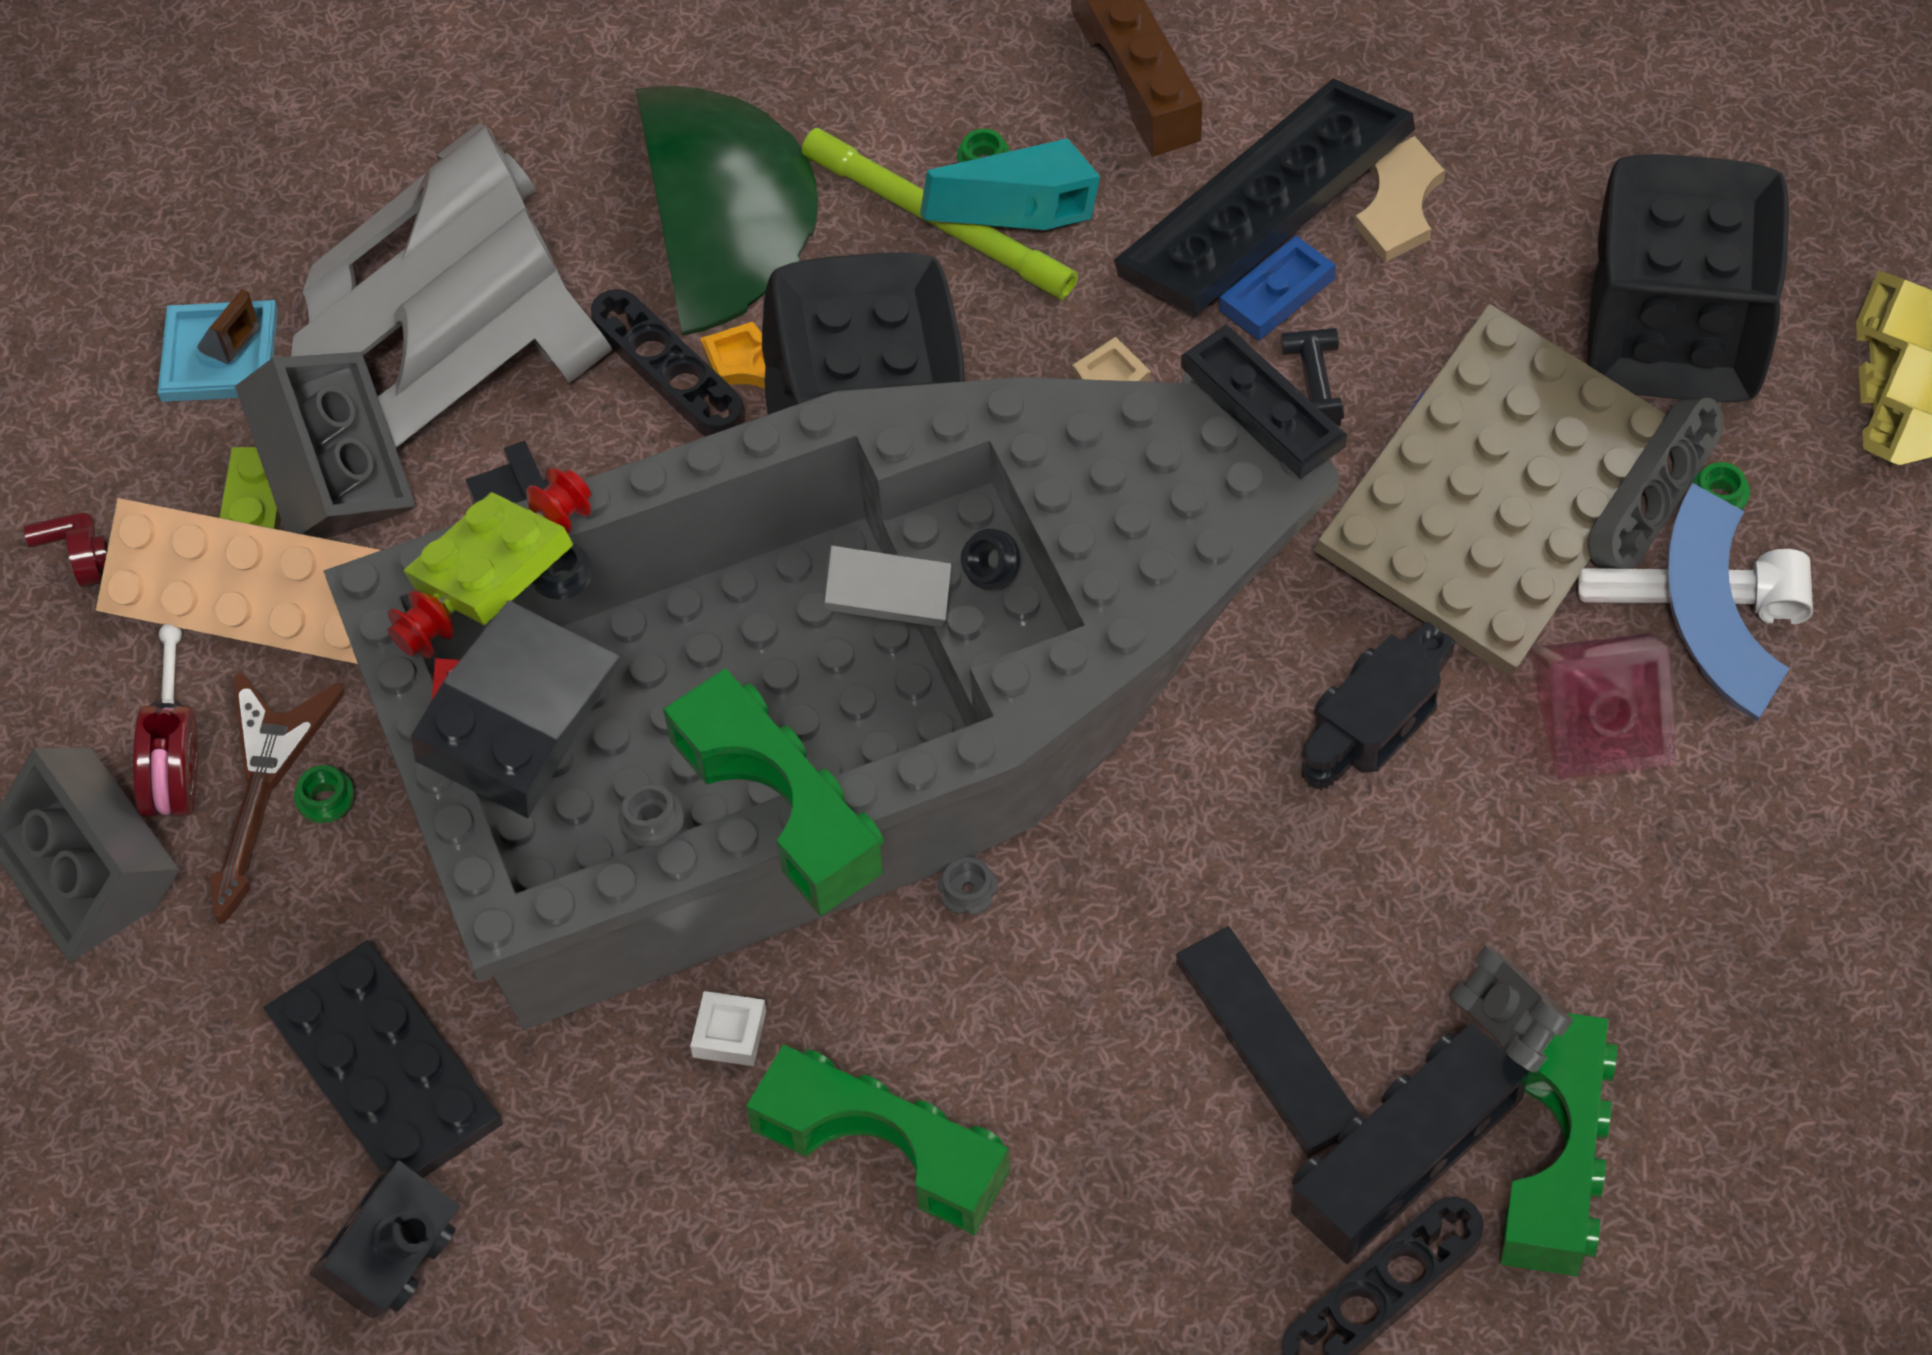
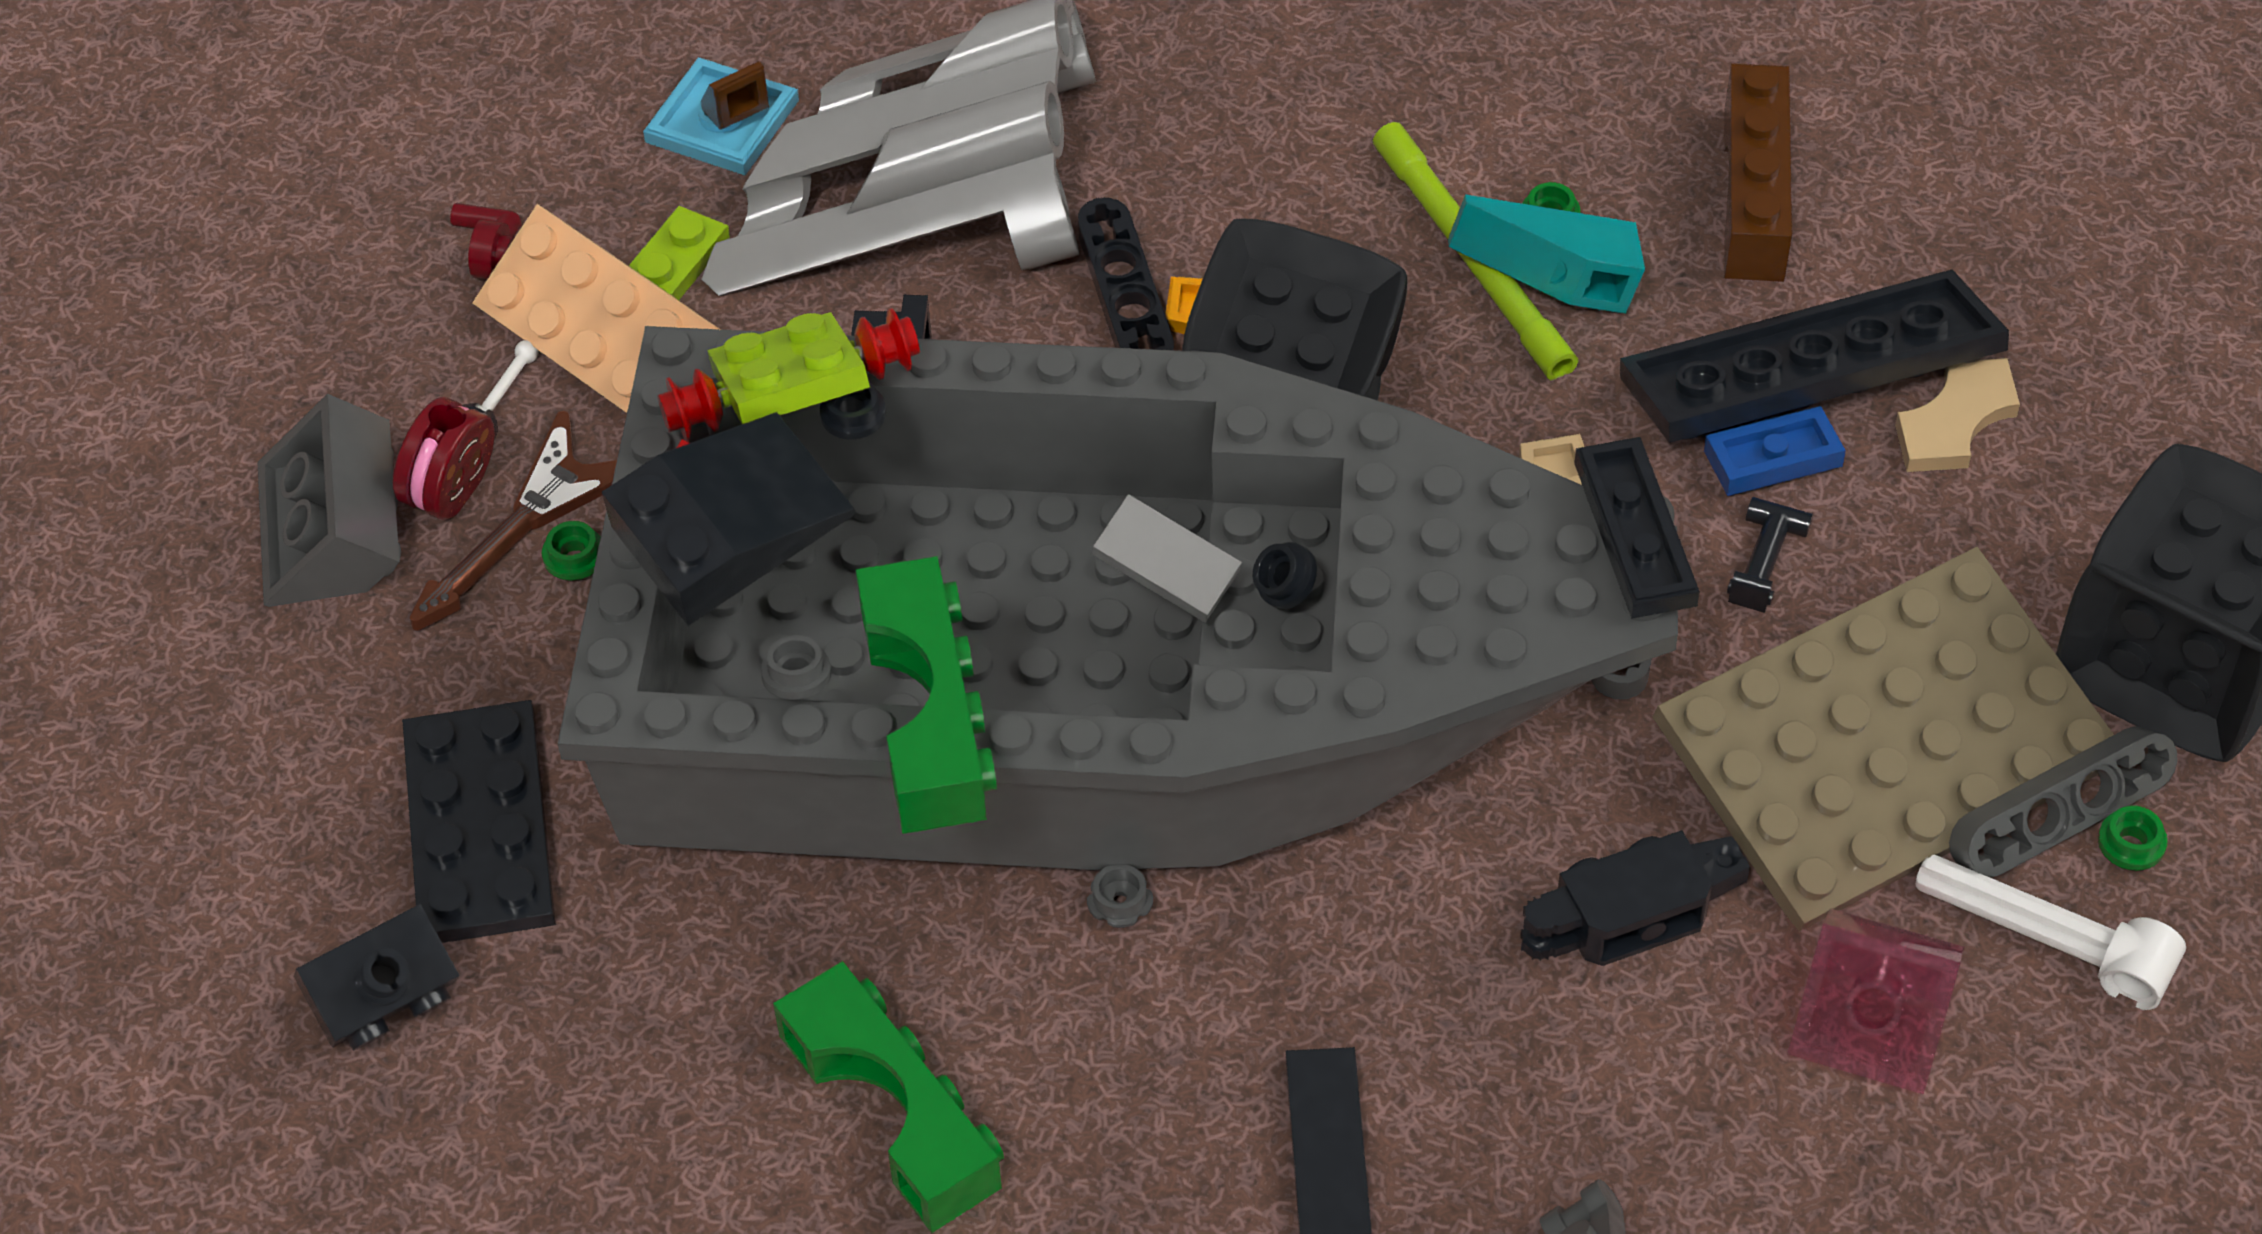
camera: 25 degrees right, 5 degrees down
dark grey slope [235,352,416,539] -> none
dark green brick [635,86,818,336] -> none
white plate [690,991,767,1066] -> none
medium blue tile [1667,483,1789,722] -> none

